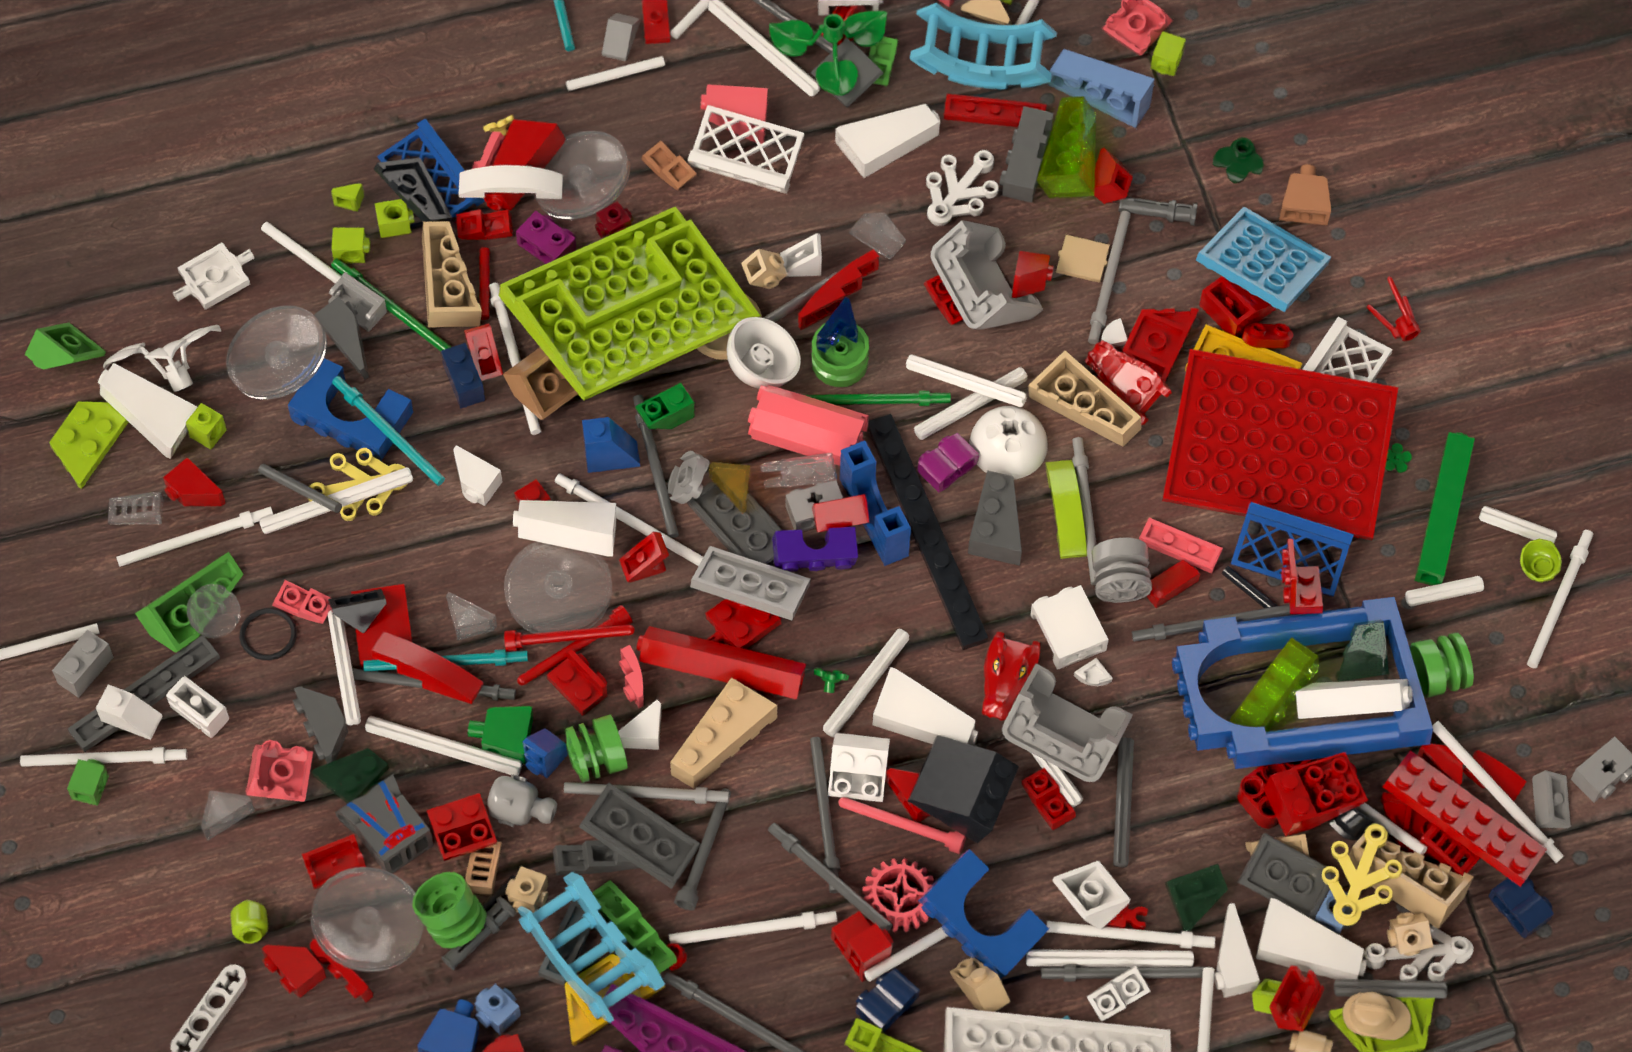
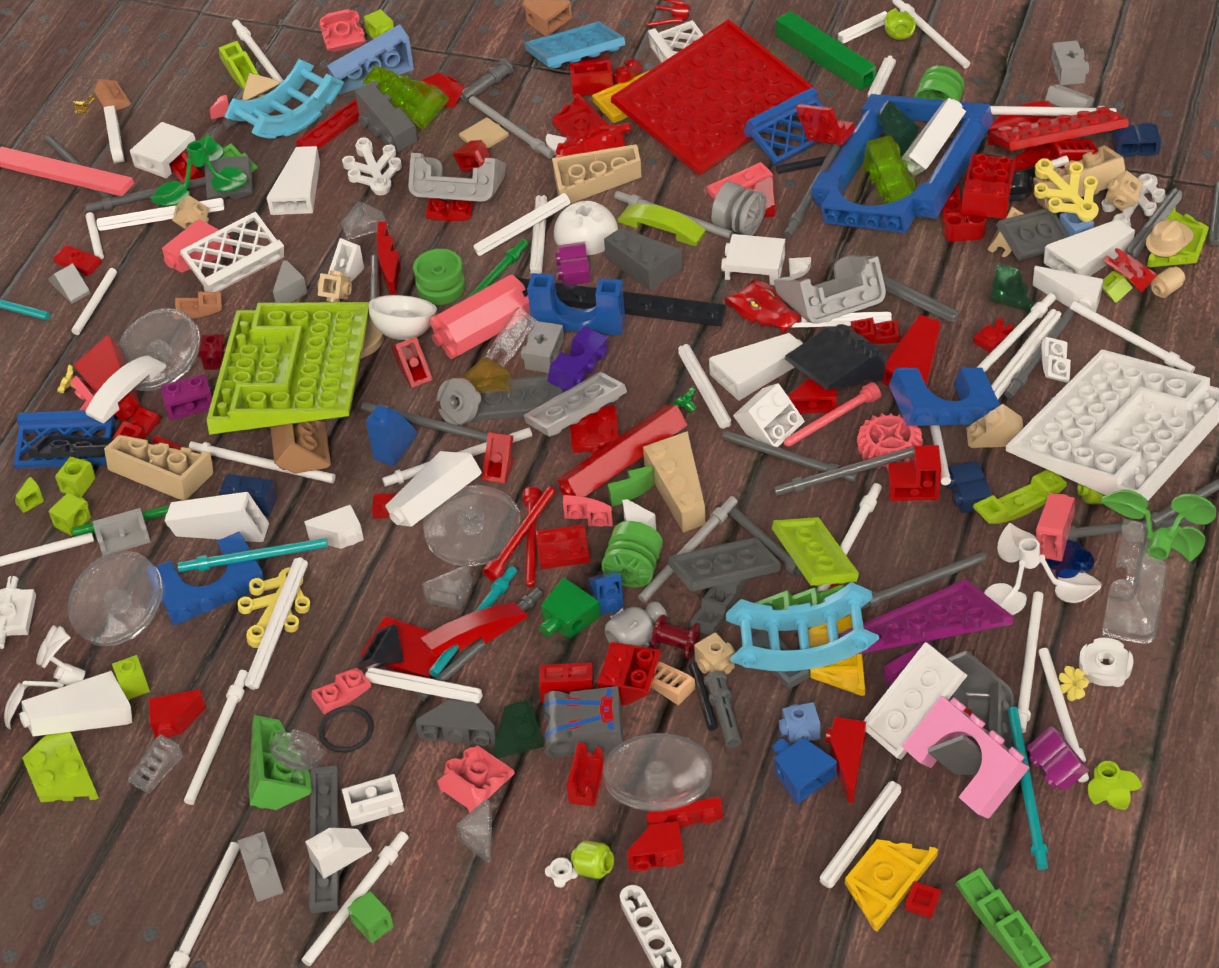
camera: 50 degrees left, 15 degrees down
dark grey bar [258,463,342,513] -> none
dark grey slope [314,296,369,380] -> none
white axle [365,716,522,776] -> none
bright green wheel [412,872,486,948] -> none
slope [464,324,503,381] -> none
green slope [635,383,695,429] -> none
slope [812,494,869,533] -> none
clear blue slope [817,297,858,353] -> none
white slope [1053,861,1130,930] -> none
dark green plate [1213,137,1264,184] -> none
none -> white slope [165,492,269,542]
none -> tan brick [172,195,209,229]
none -> light grey slope [273,261,307,303]
none -> red slope [391,337,433,388]
none -> red hinge [539,662,594,704]
none -> white plate [545,857,578,888]
none -> bright green slope [608,465,654,507]
none -> dark red hose [651,615,700,659]
none -> lime plate [772,517,859,586]
none -> red slope [881,314,941,388]

